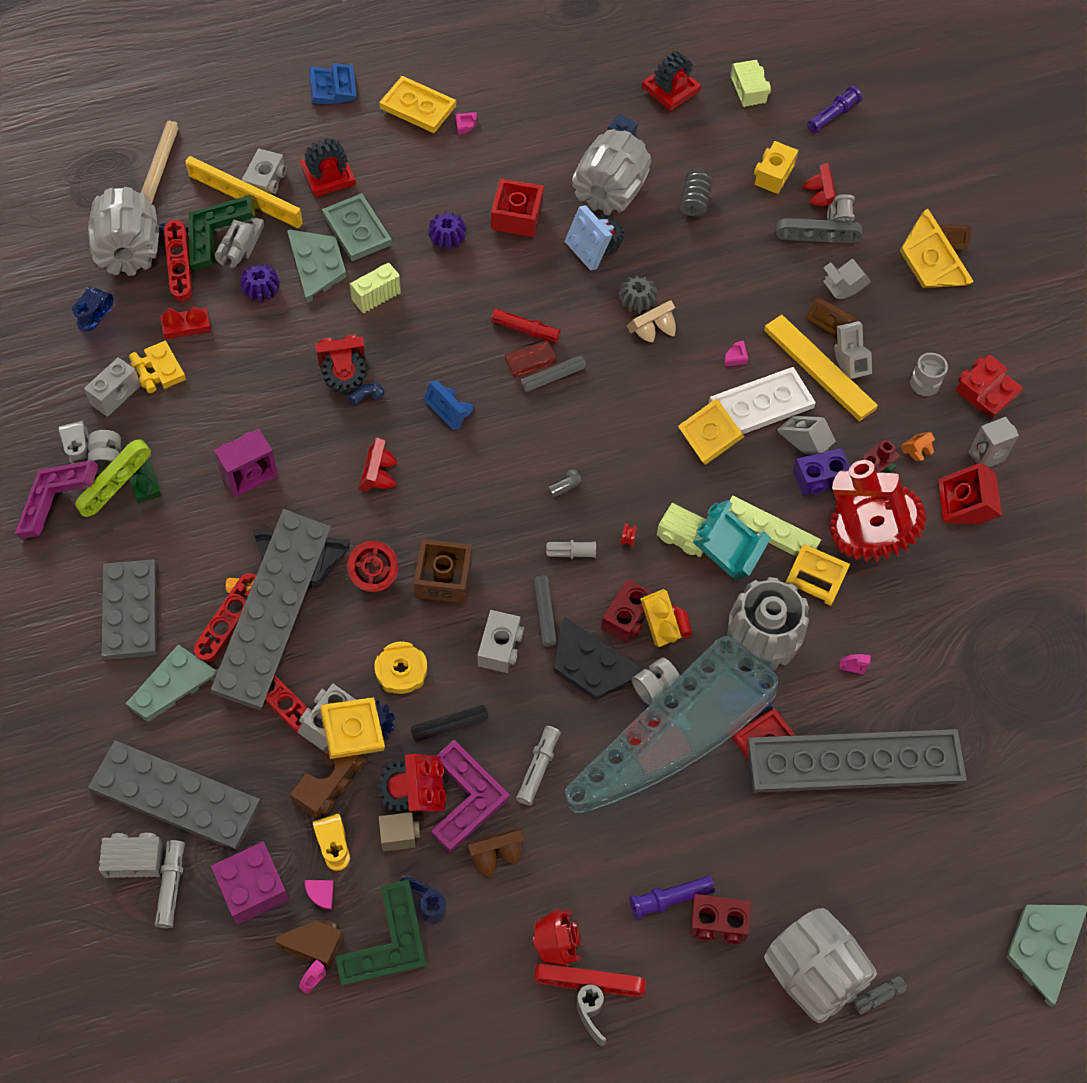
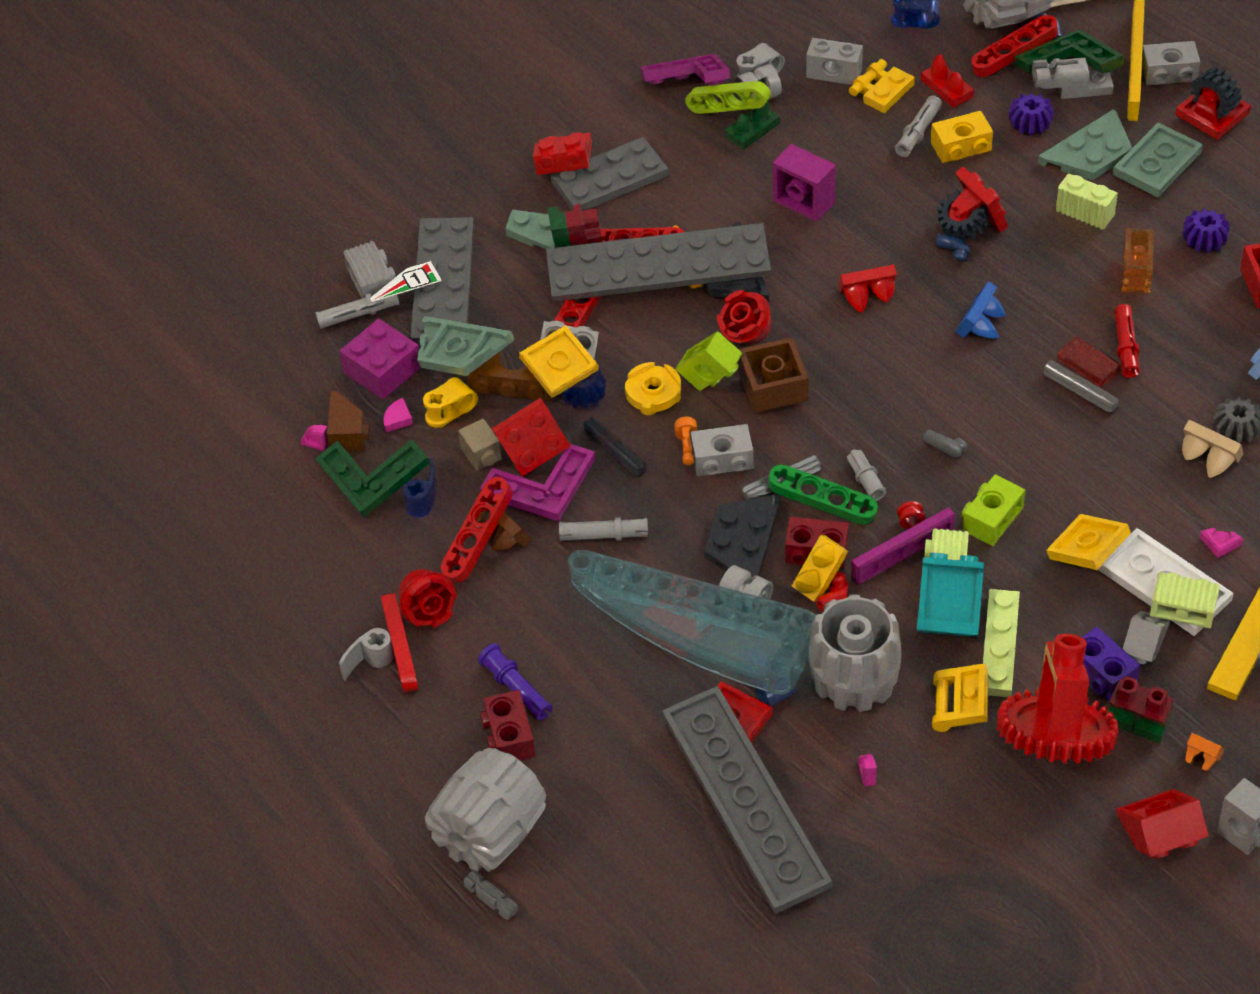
camera: 75 degrees right, 10 degrees down
none -> sticker [370,261,442,302]
none -> sand green wing [417,316,515,376]
none -> red beam [441,477,513,583]
none -> red plate [533,132,592,175]
none -> dark red hips [547,203,602,248]
none -> orange piece [674,417,698,465]
none -> lime brick [675,331,742,391]
none -> green beam [768,464,878,525]
none -> magenta tile [851,507,955,585]
none -> light grey pin [895,96,942,157]
none -> yellow brick [931,111,993,163]
none -> lime brick [961,474,1025,546]
none -> clear orange brick [1122,228,1154,293]
none -> yellowish green brick [1150,572,1220,628]

